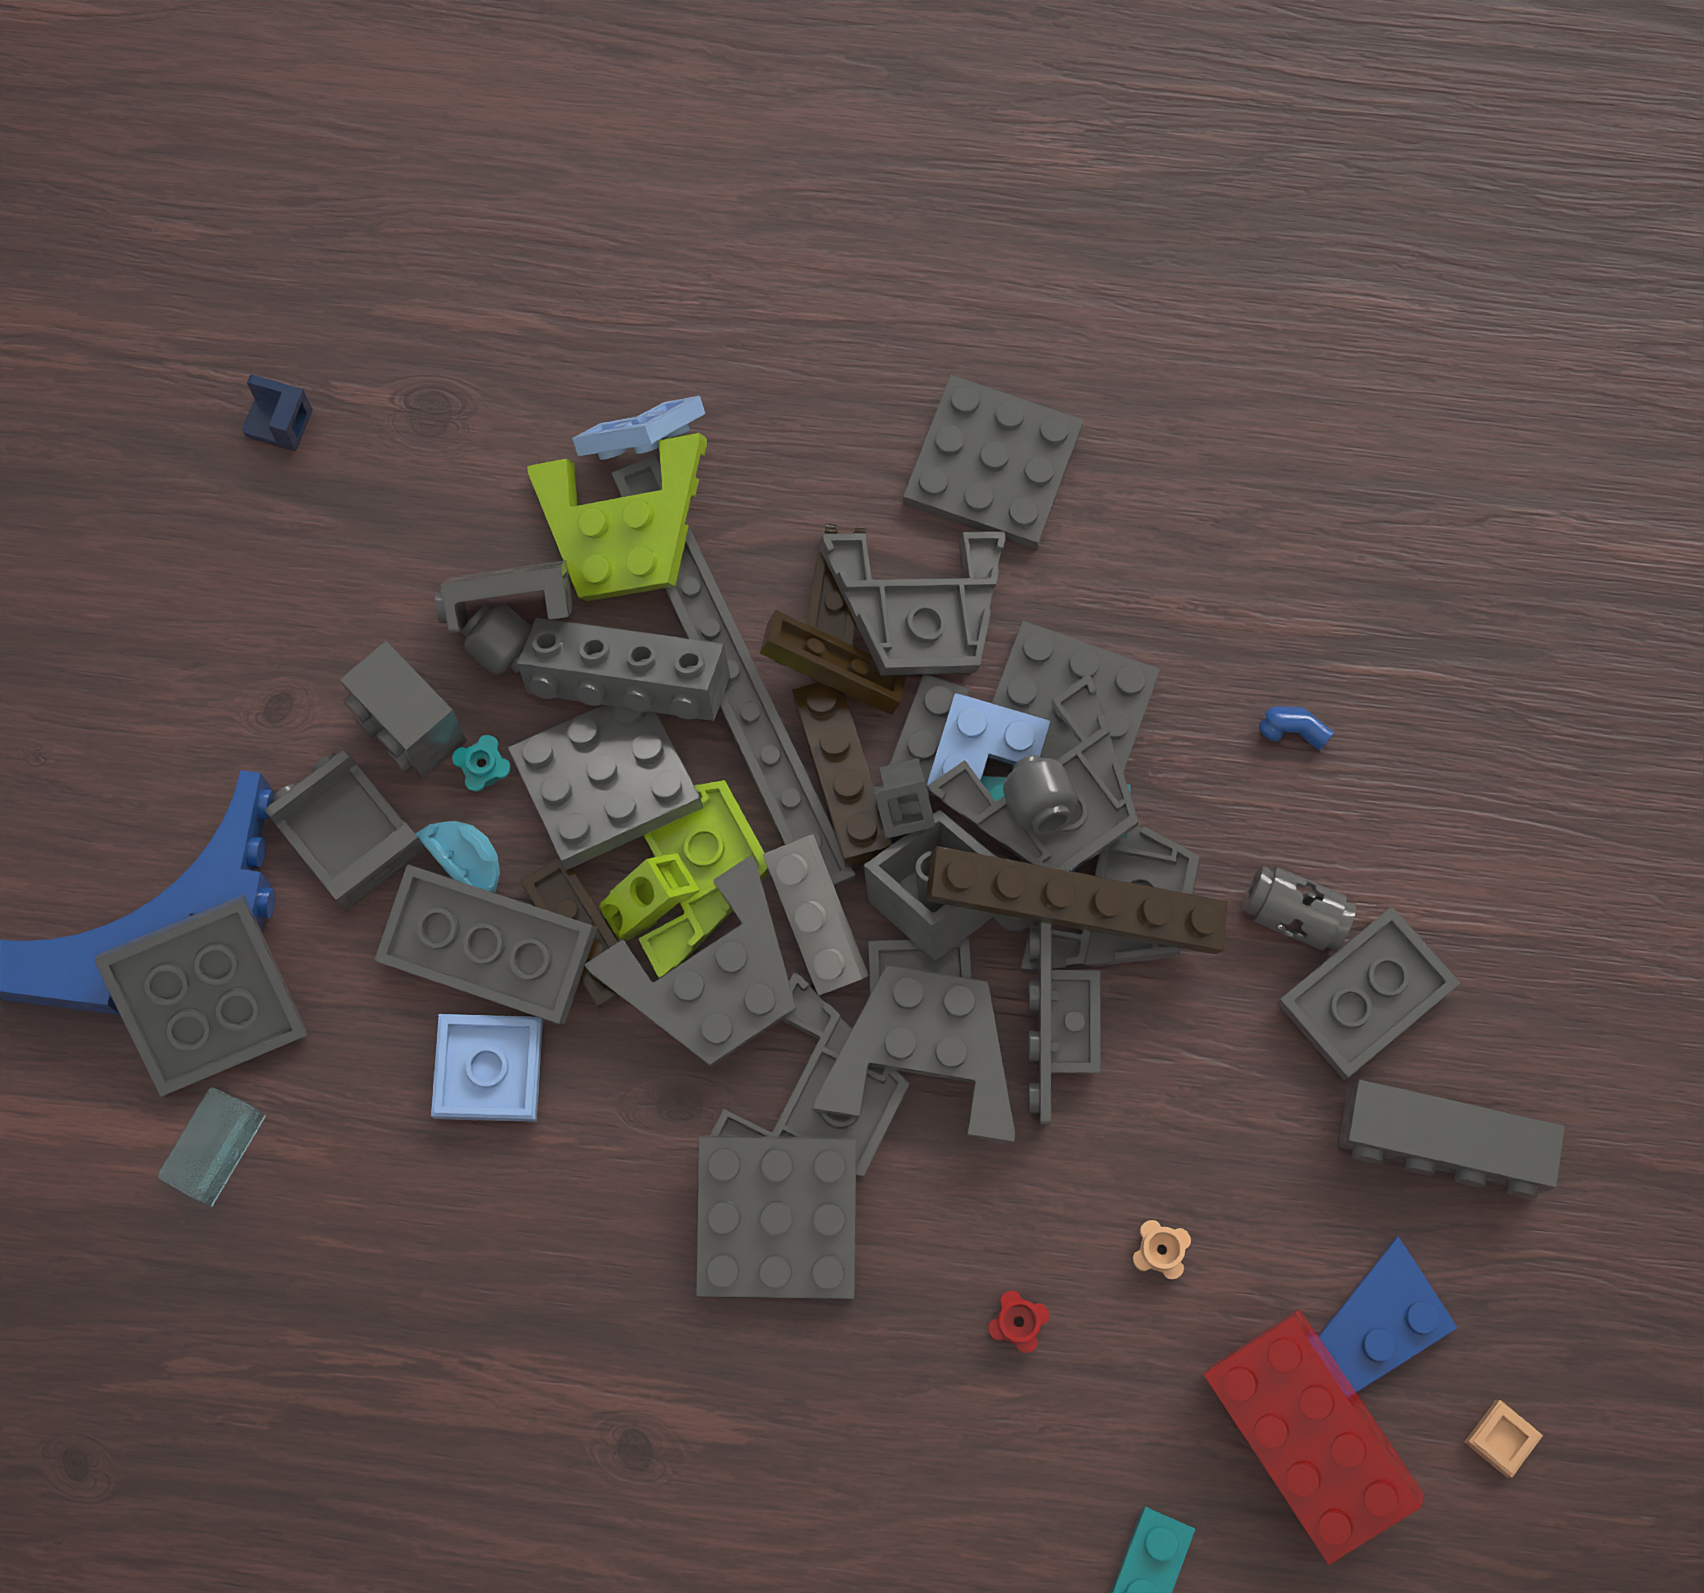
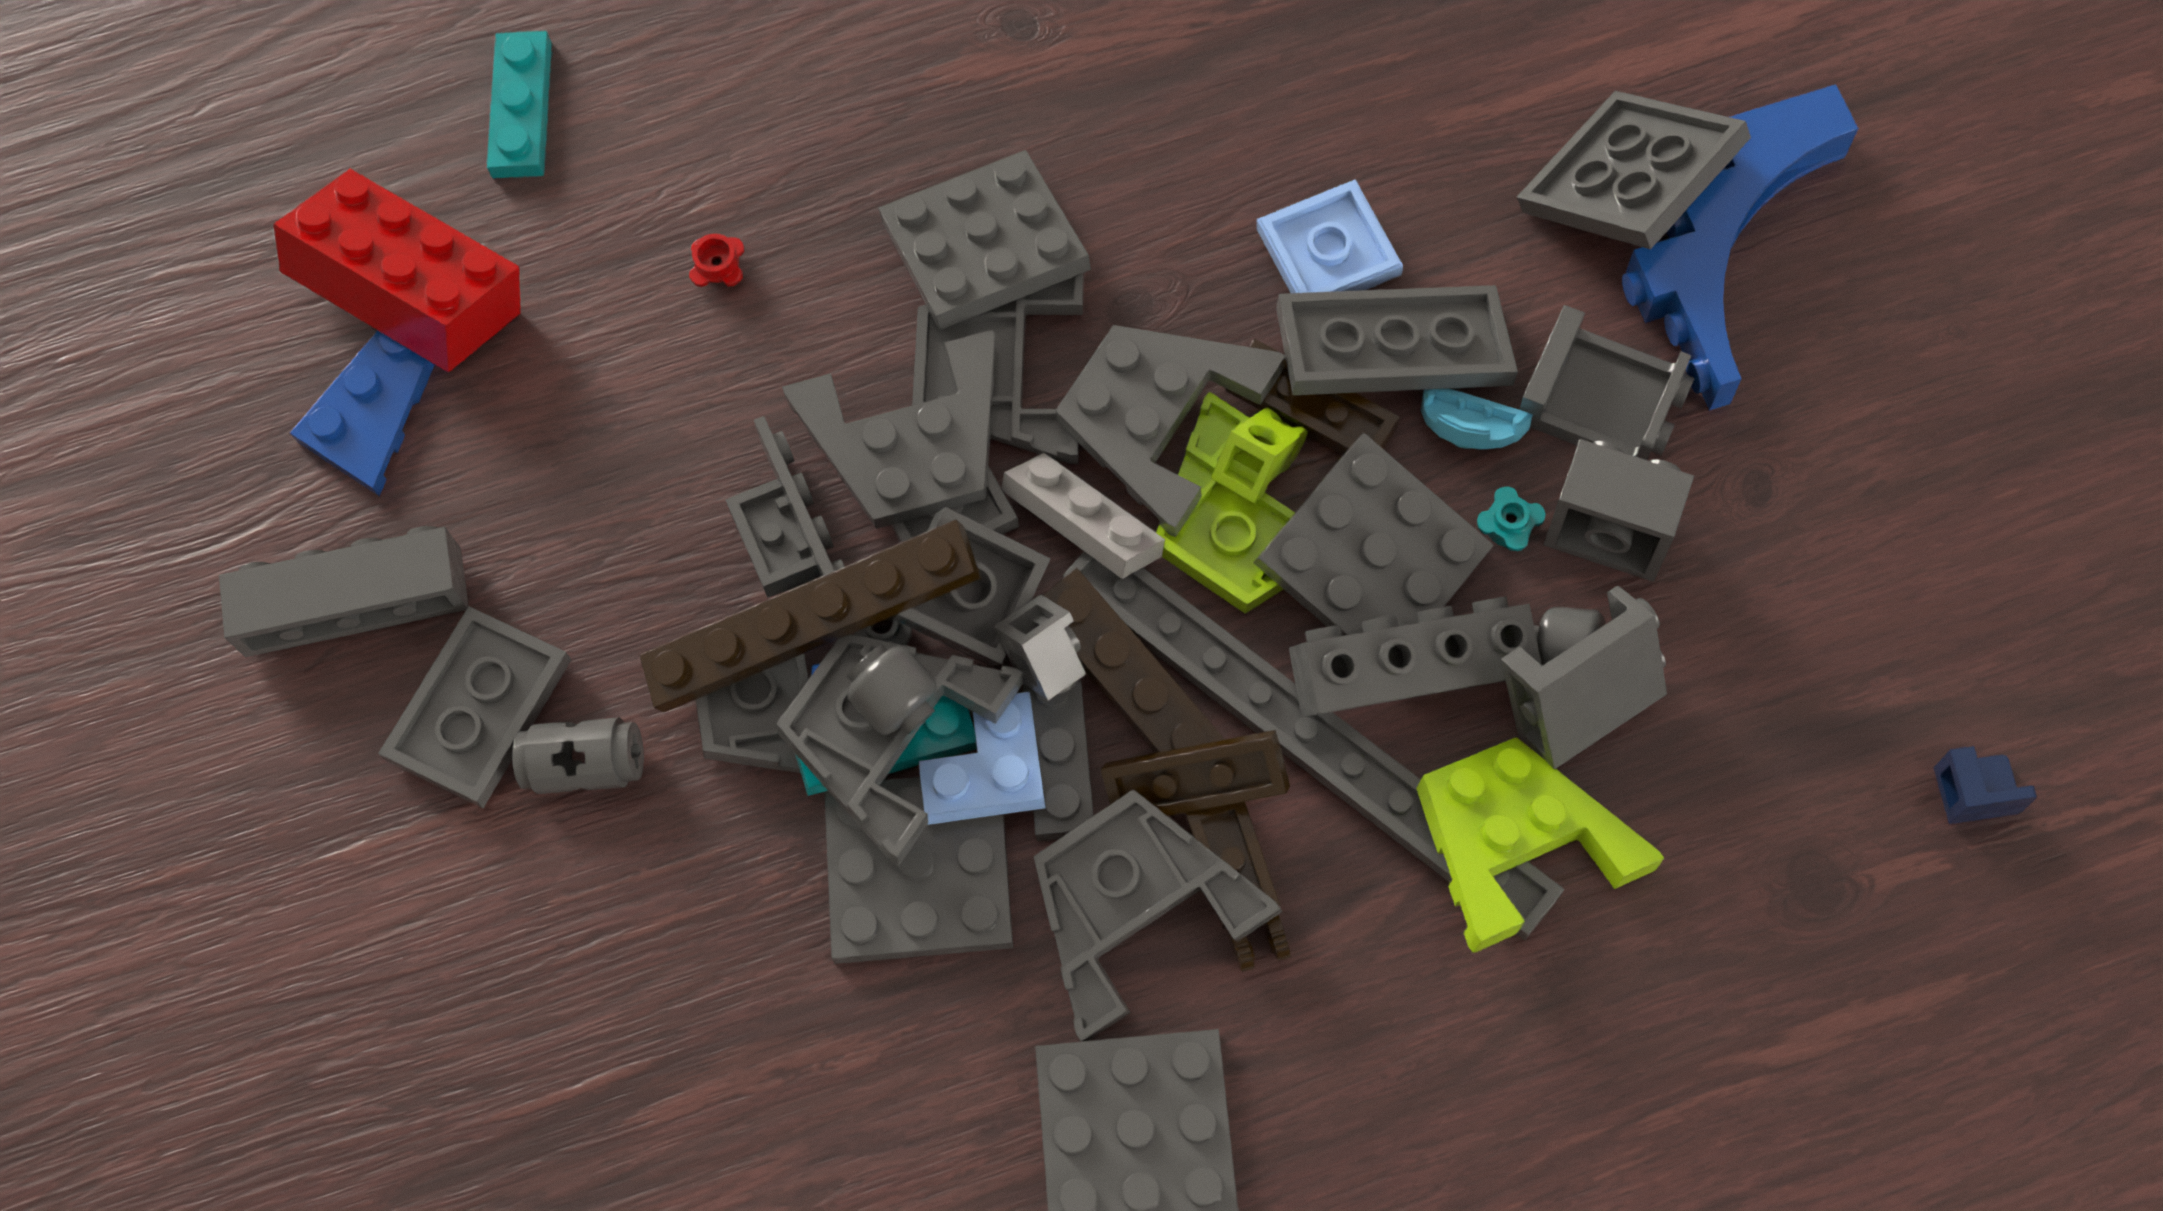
camera: 165 degrees right, 5 degrees down
clear light blue panel [158,1087,266,1207] -> none
light blue plate [572,396,705,460] -> none
light nougat plate [1133,1220,1191,1279] -> none
blue arm [1259,706,1335,751] -> none
light nougat tile [1464,1400,1543,1478] -> none

